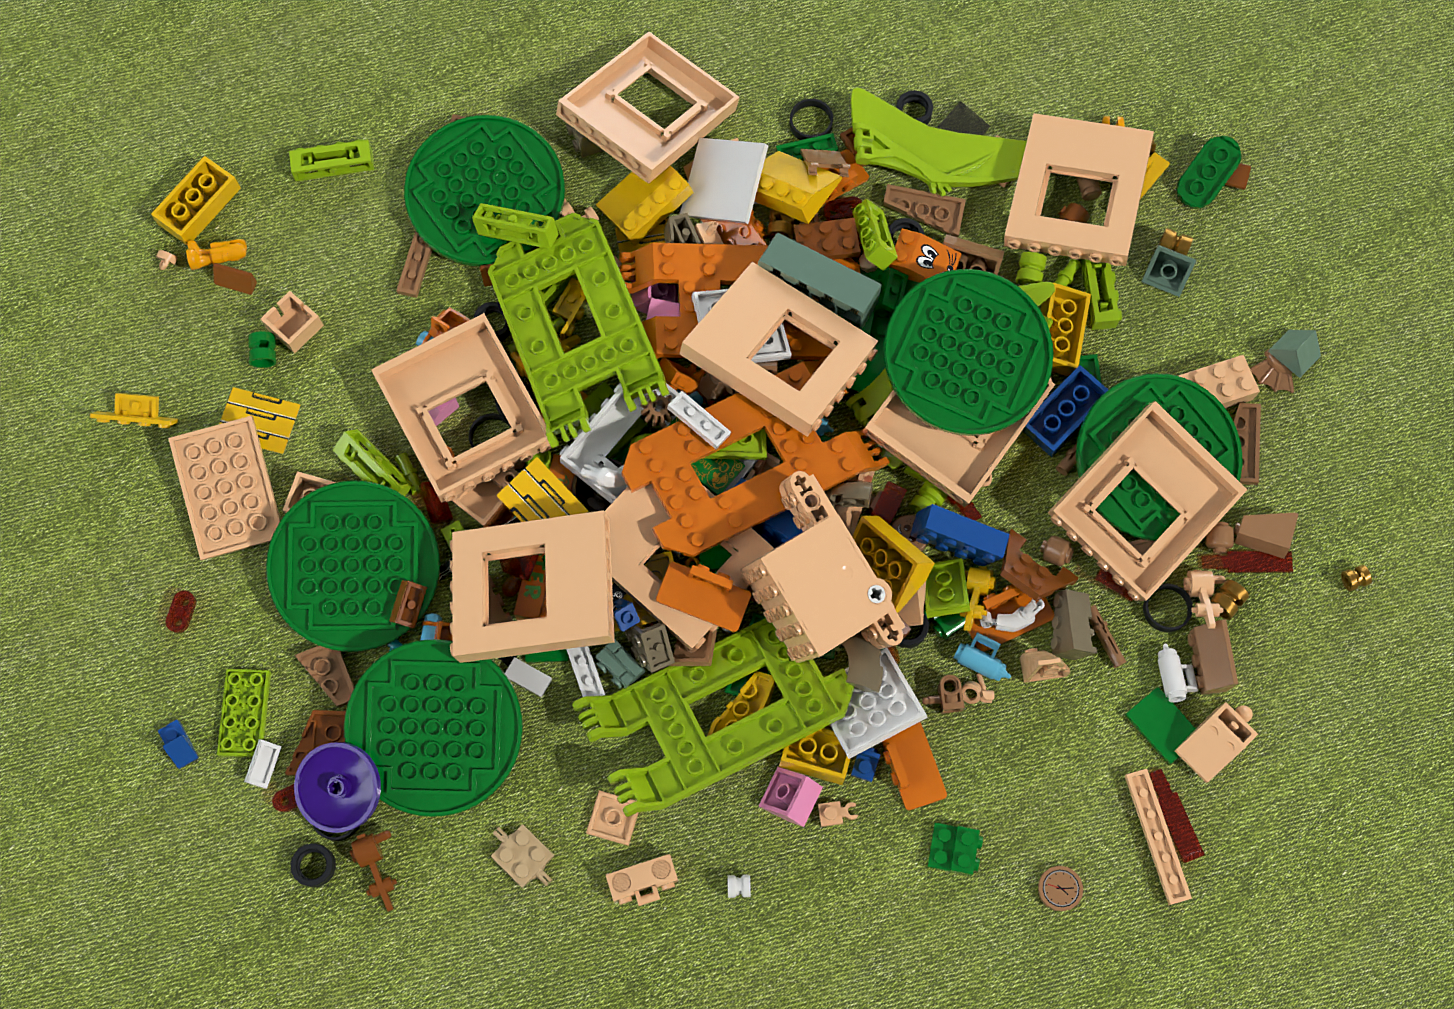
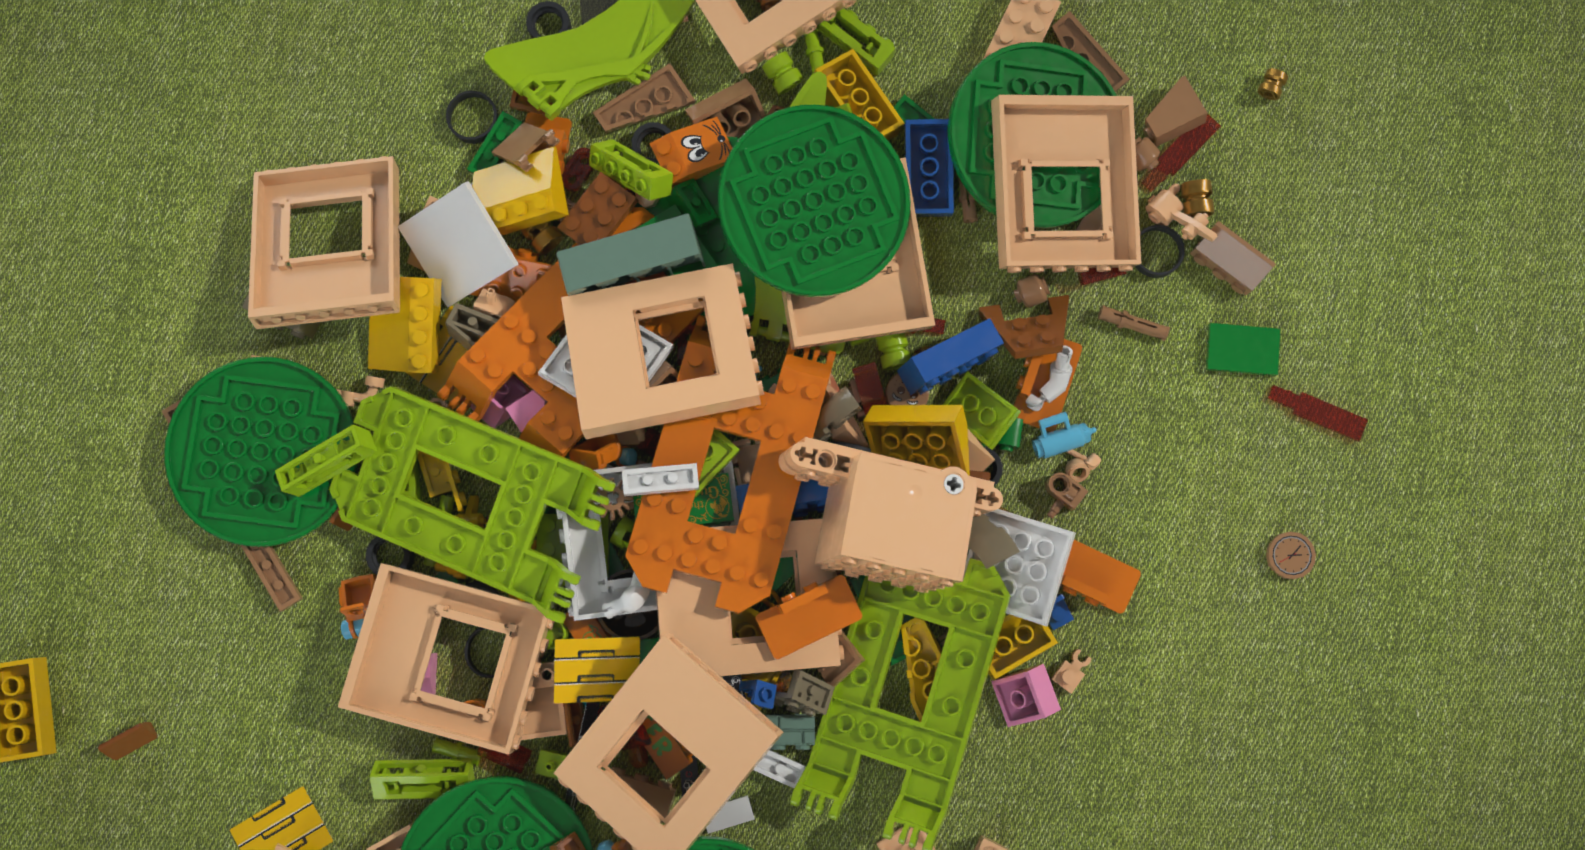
camera: 45 degrees left, 10 degrees up
light nougat tile [156,250,178,270] -> none
light orange piece [186,239,247,270] -> none
green wheel [248,331,276,368] -> none
light nougat piece [260,291,324,354] -> none
lime brick [289,139,375,181] -> none
white wheel [727,875,751,898] -> none
green plate [927,822,983,876] -> none
yellow piece [960,566,996,631] -> none
light nougat wedge [1019,648,1070,683] -> none
dark tan wedge [1051,589,1097,660] -> none
light nougat plate [1125,769,1192,905] -> none
white piece [1158,644,1198,702] -> none
light nougat slope [1175,702,1258,783] -> none

